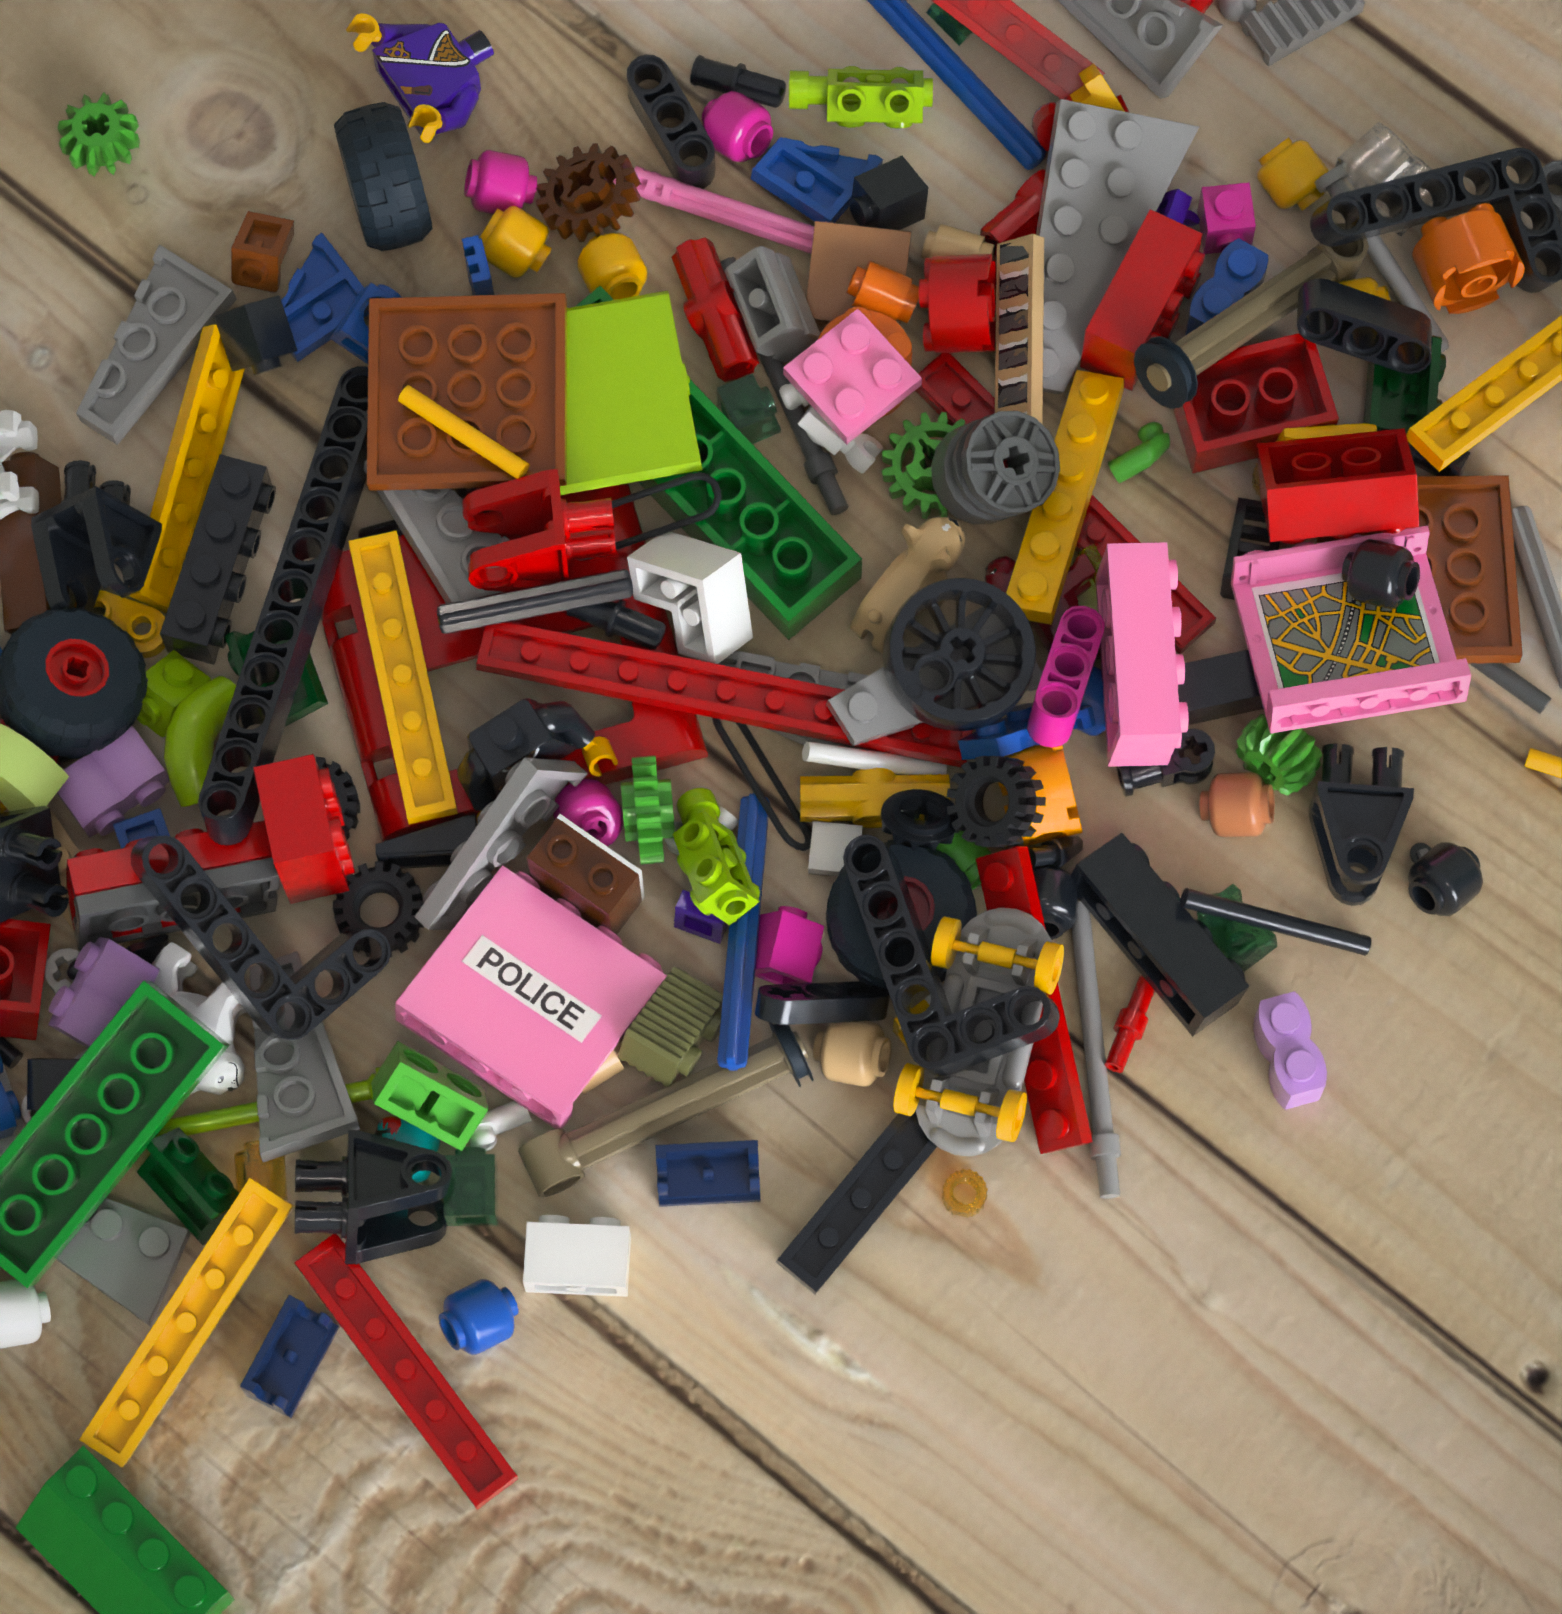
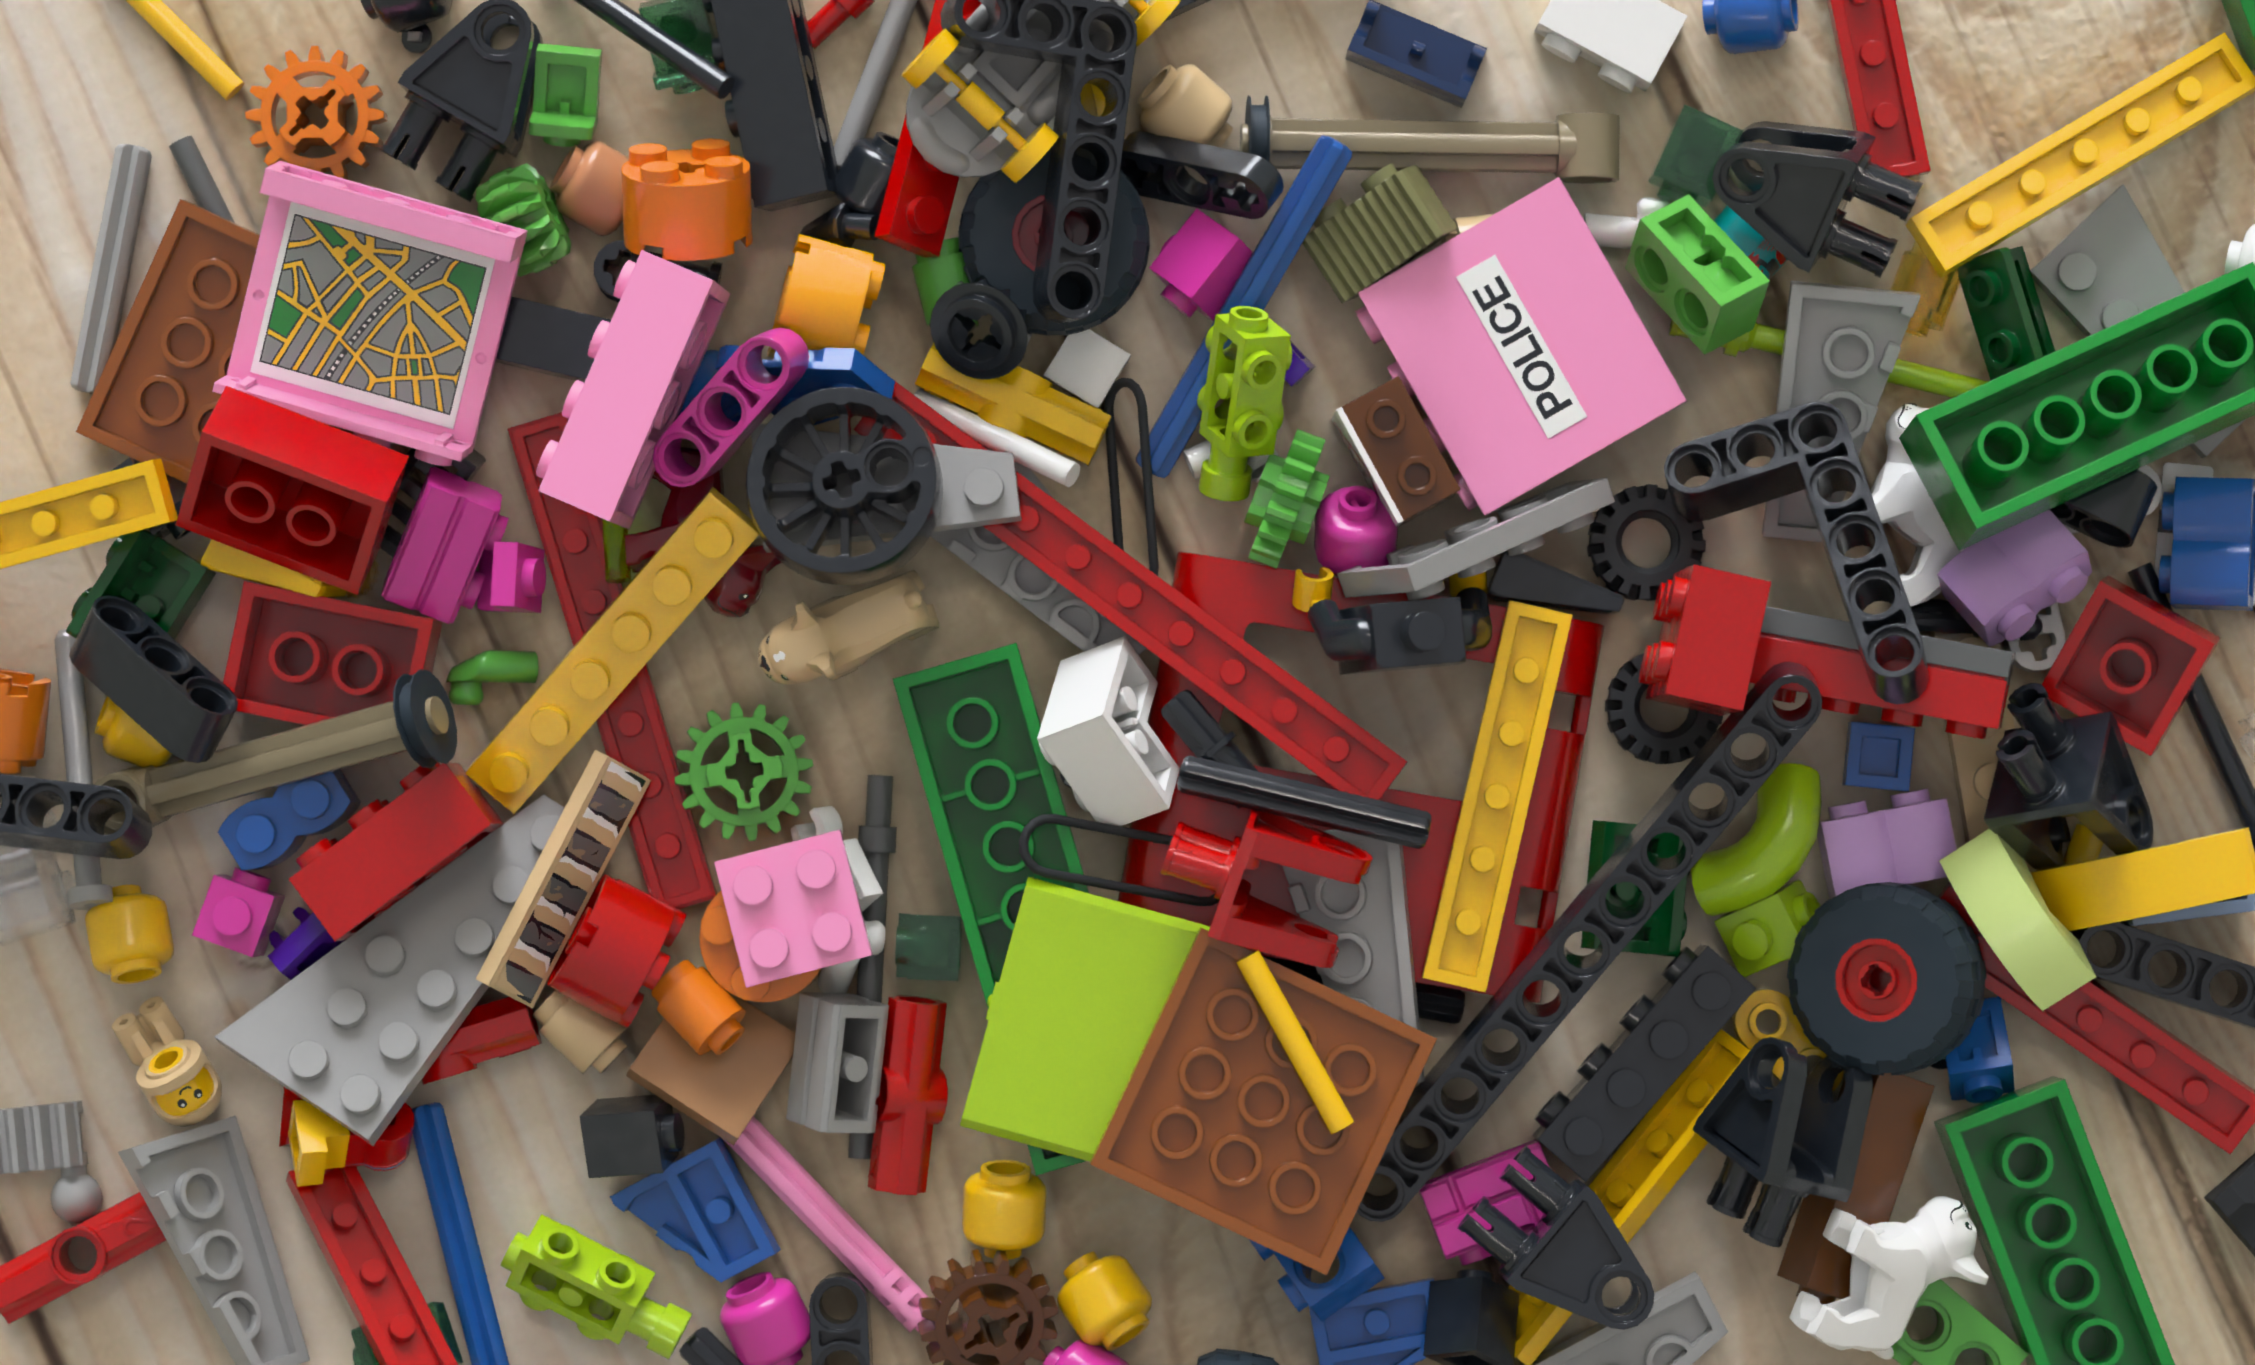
camera: 155 degrees left, 15 degrees up
dark blue hinge [240,1295,339,1418] -> none
blue tile [462,235,494,296] -> none
dark grey wheel [931,411,1060,525] -> none
black tyre [946,756,1046,847] -> none
black head [1342,539,1420,609] -> none
none -> tan piece [112,996,222,1127]
none -> orange gear [245,46,388,180]
none -> dark pink brick [381,467,509,624]
none -> dark pink bracket [477,542,546,613]
none -> bright green bracket [528,43,602,147]
none -> orange brick [621,138,753,261]
none -> dark pink brick [1419,1139,1549,1266]
none -> black piece [1457,1146,1654,1330]

